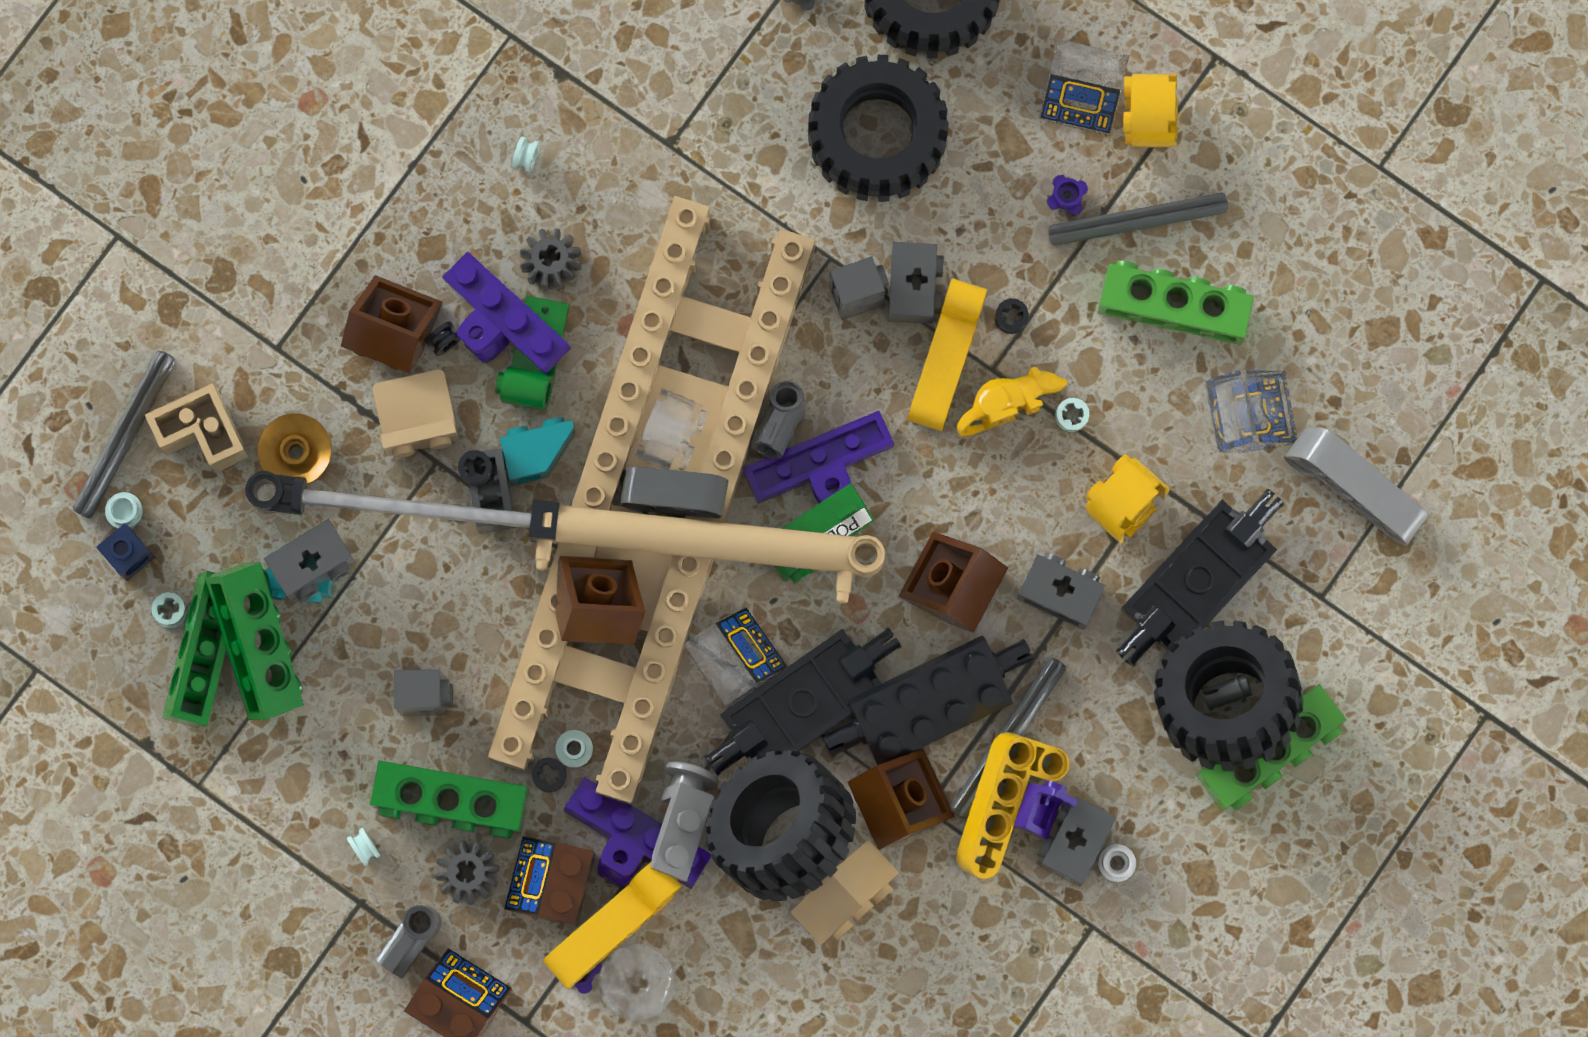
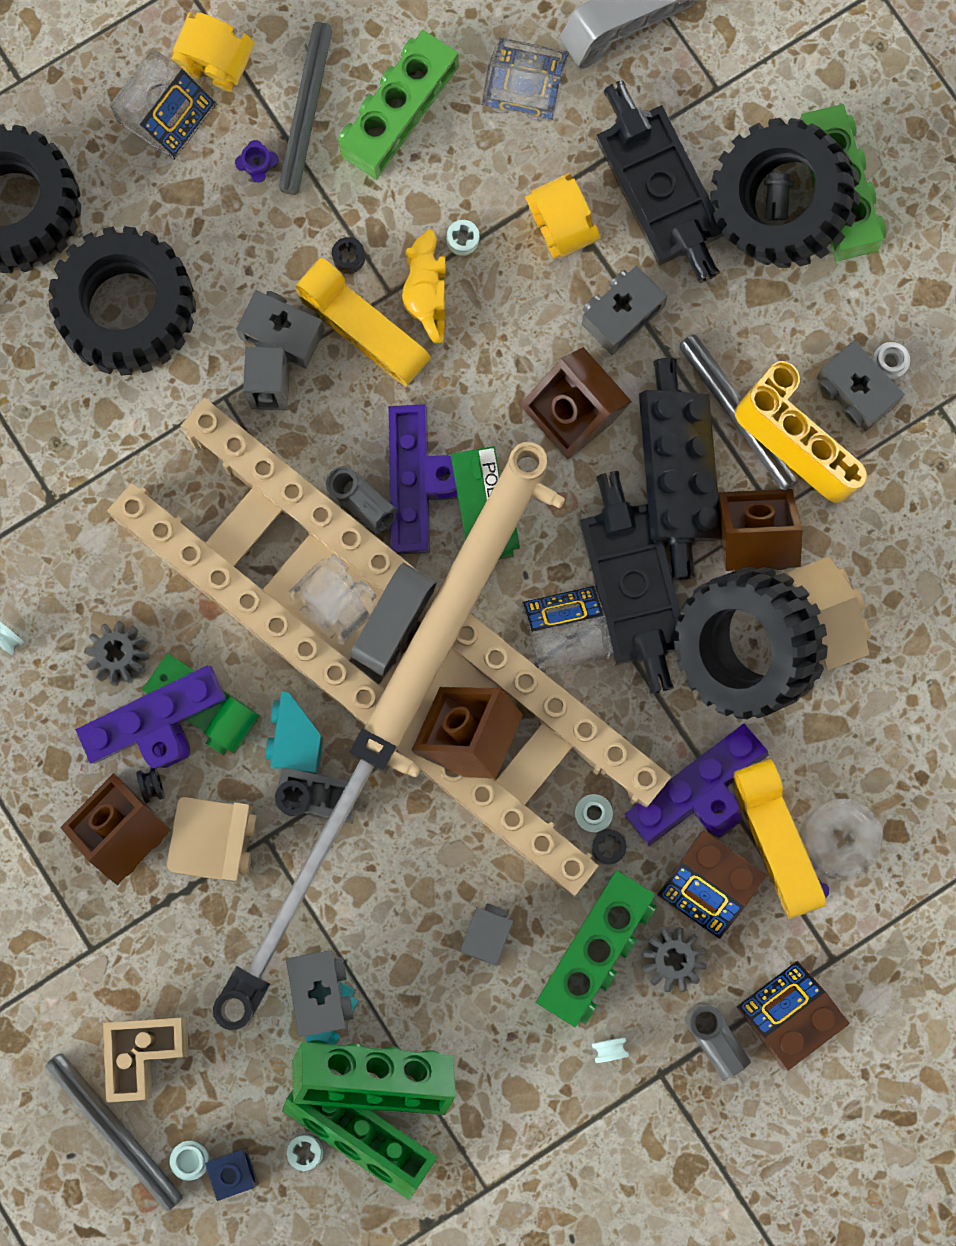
camera: 65 degrees left, 0 degrees up
pearl gold dish [257,413,332,485] -> none
light grey piece [650,761,719,882] -> none
dark purple bracket [1014,781,1078,840] -> none

